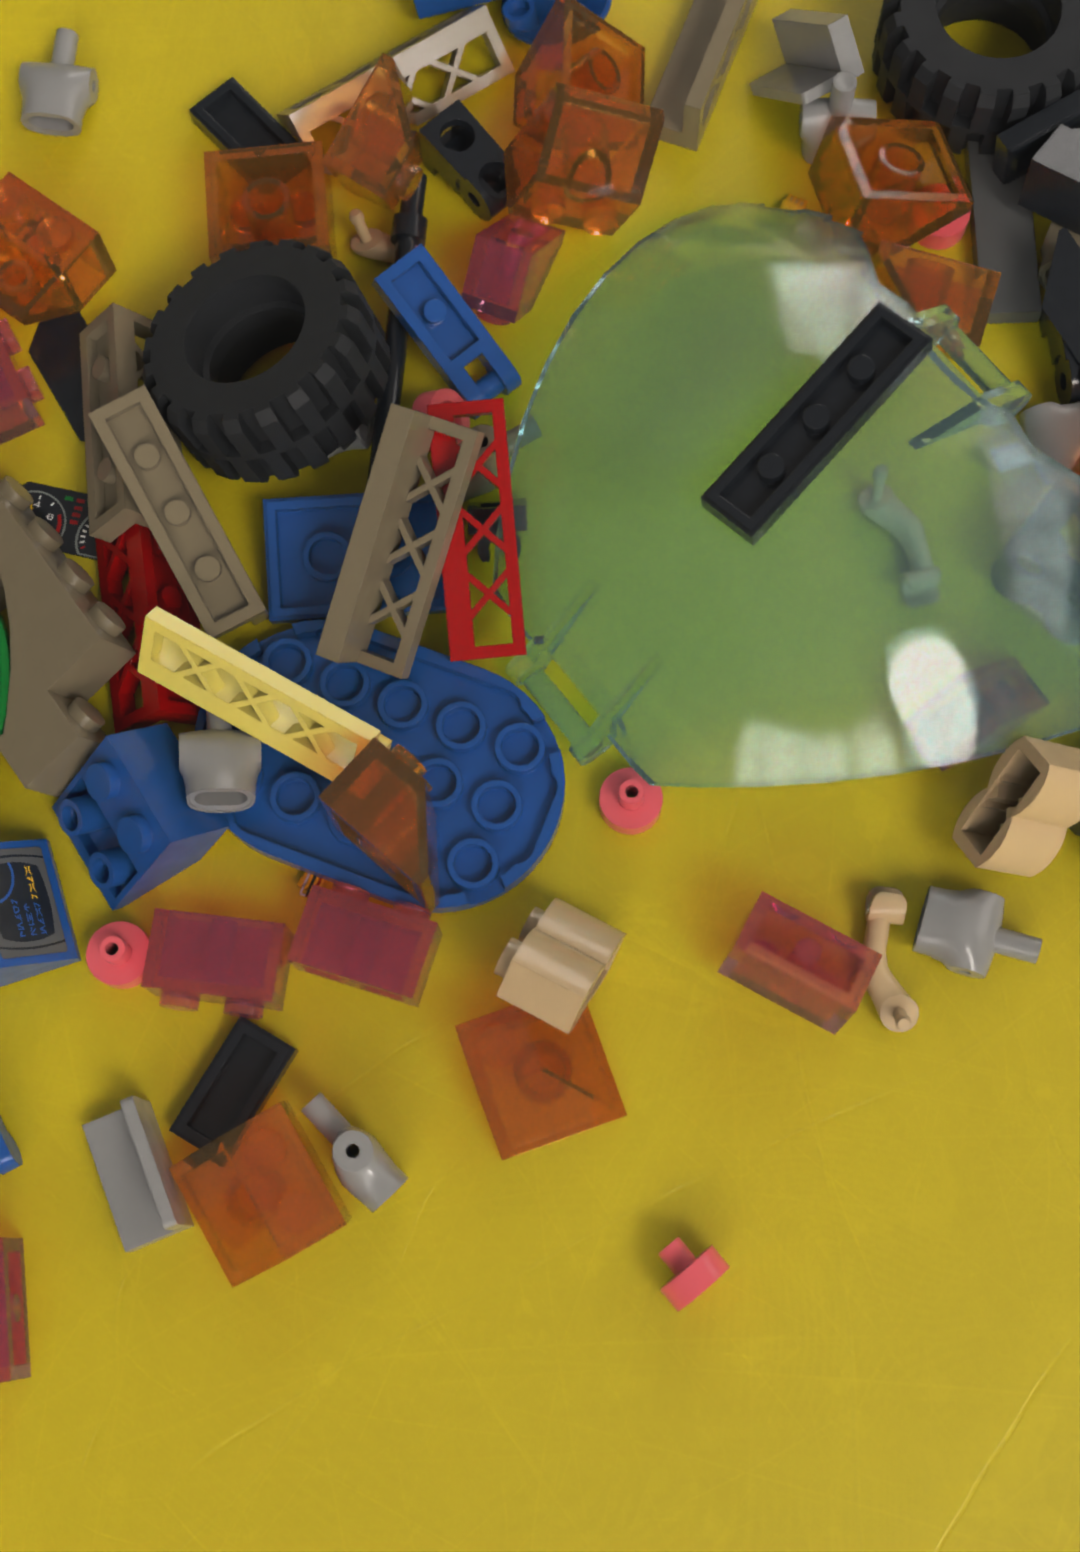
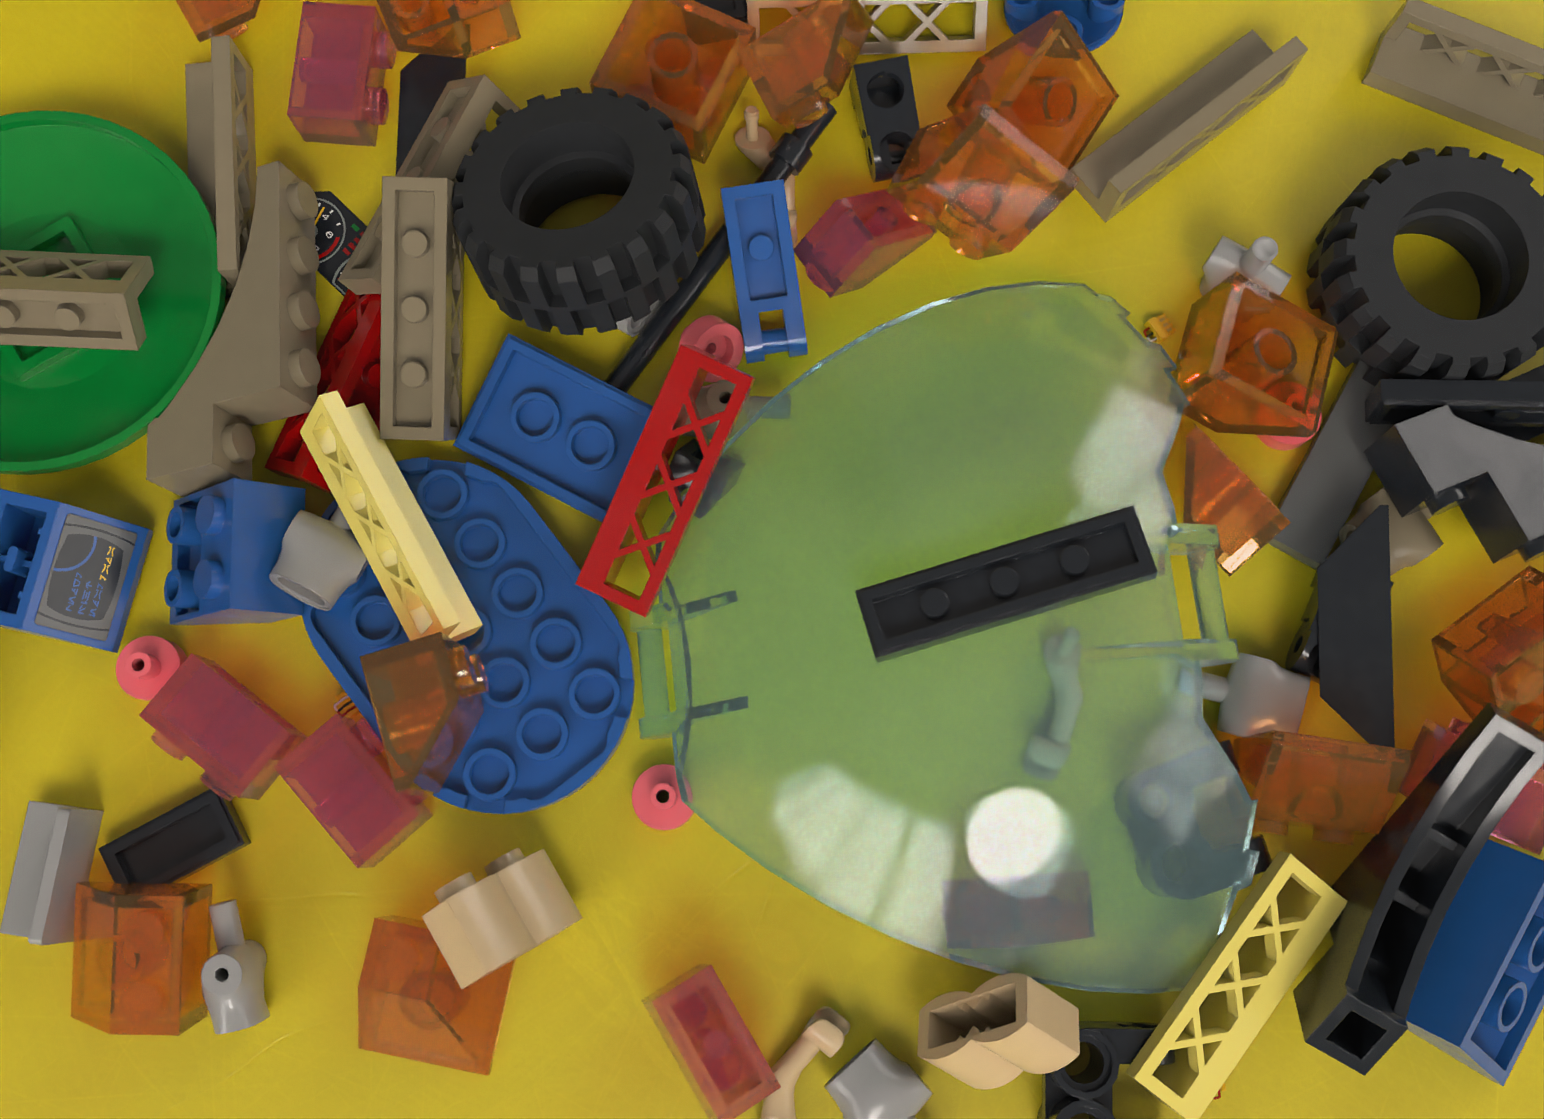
camera: 25 degrees right, 5 degrees up
dark tan fence [315,403,485,679] -> none
light grey panel [750,9,865,105] -> none

